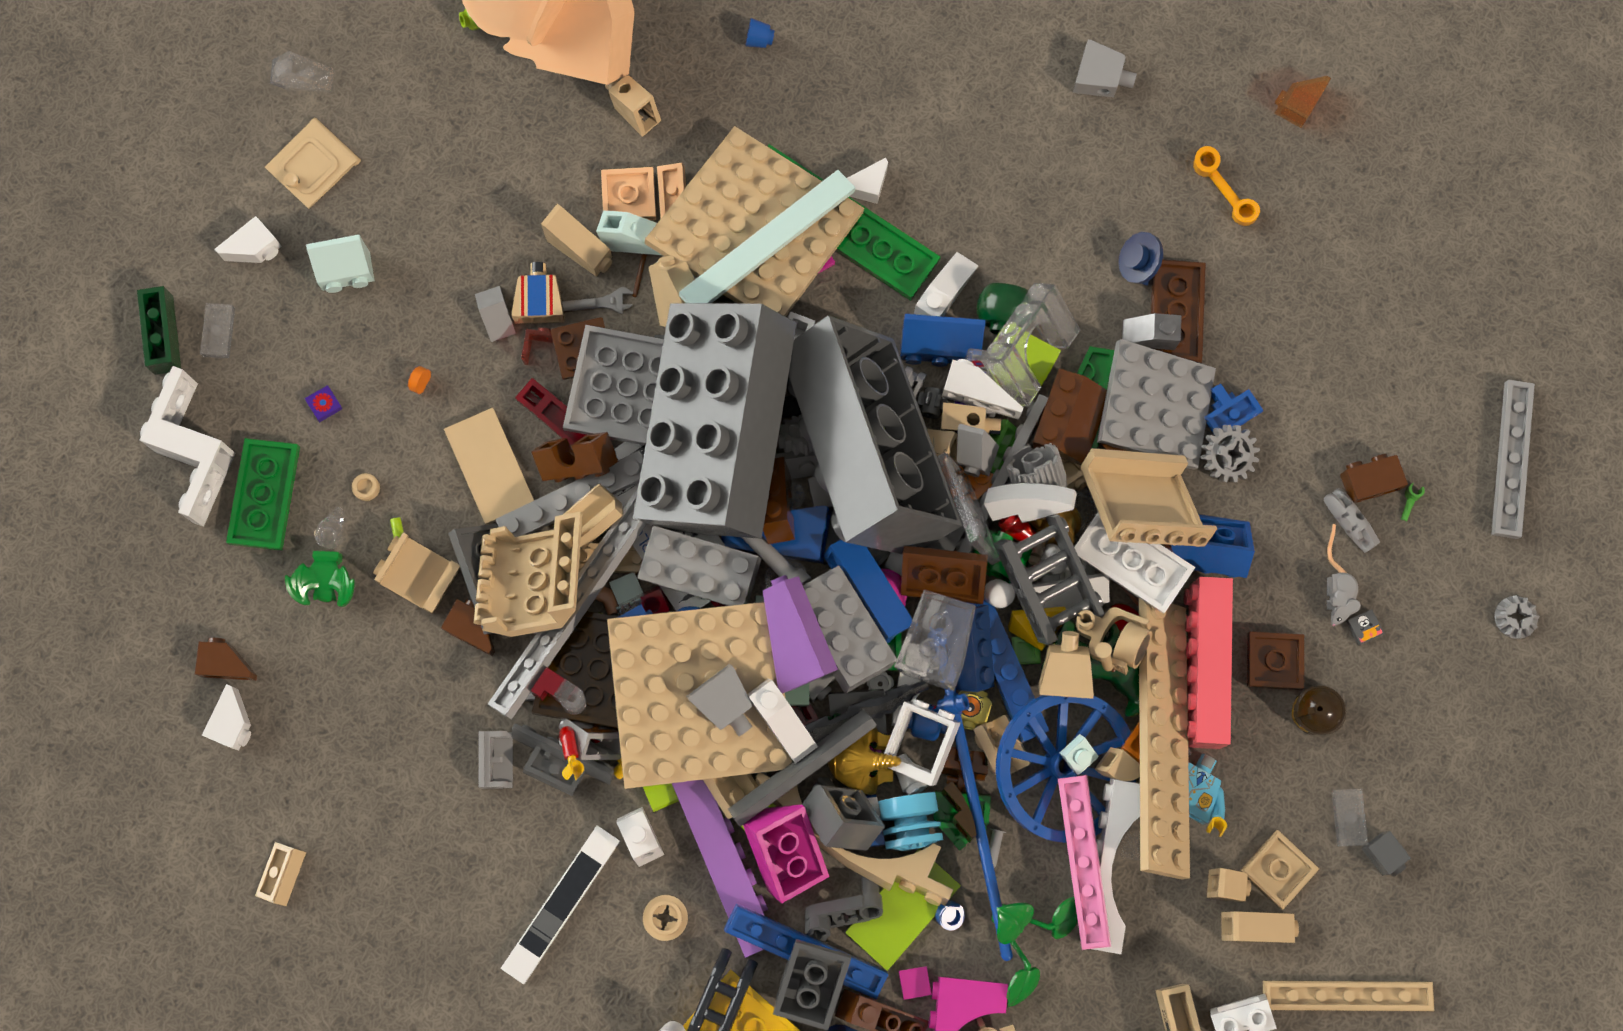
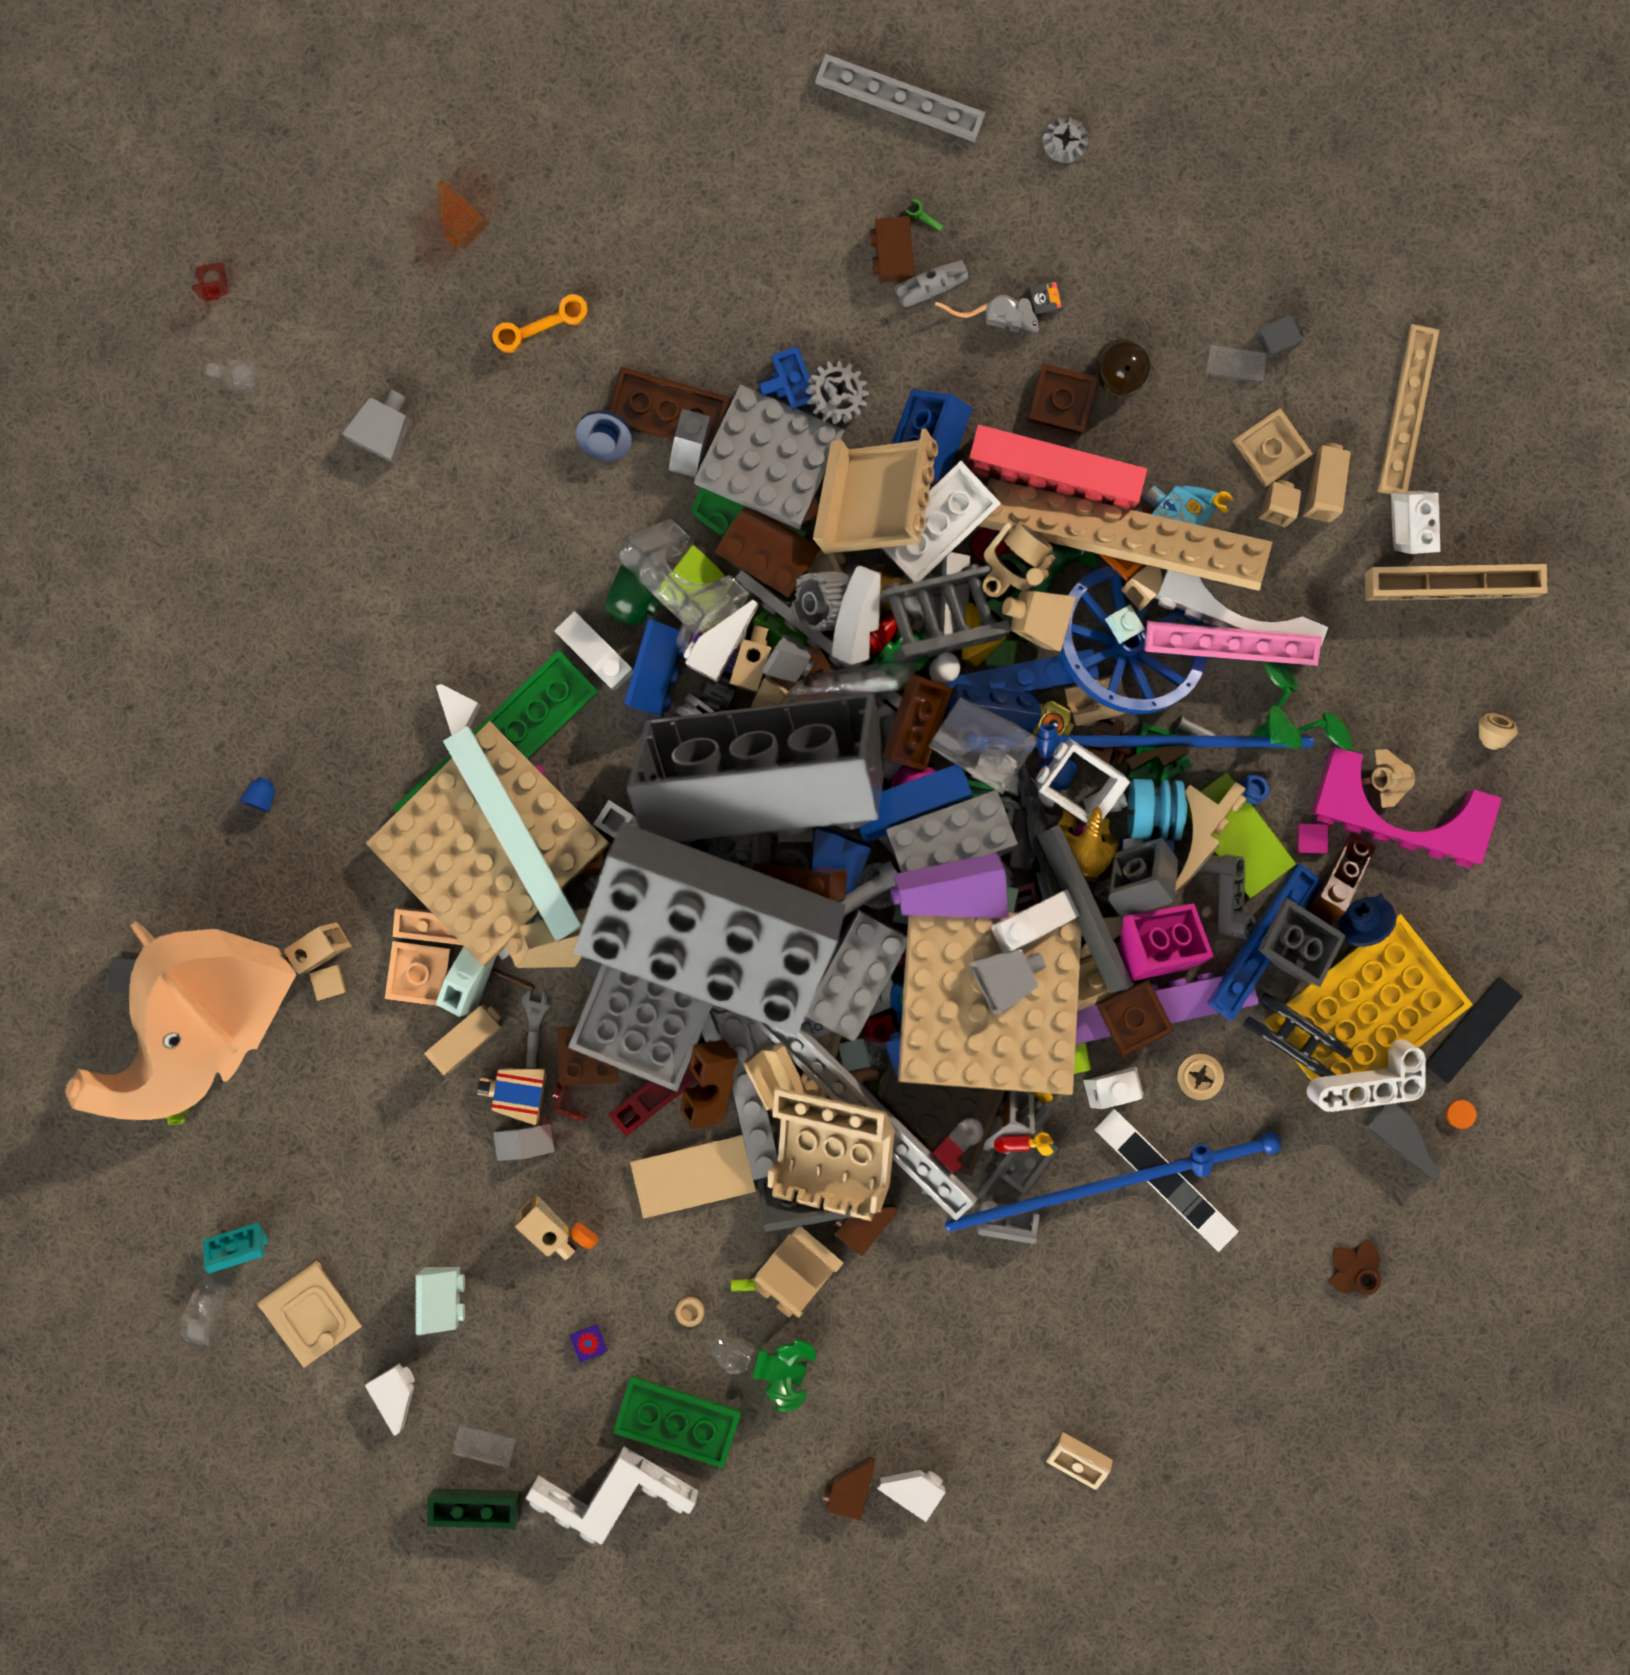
camera: 75 degrees left, 10 degrees up
none -> teal bracket [203,1223,268,1274]
none -> tan tile [309,965,346,1001]
none -> tan torso [515,1194,577,1260]
none -> blue bar [944,1131,1281,1231]
none -> reddish brown tile [1095,979,1174,1057]

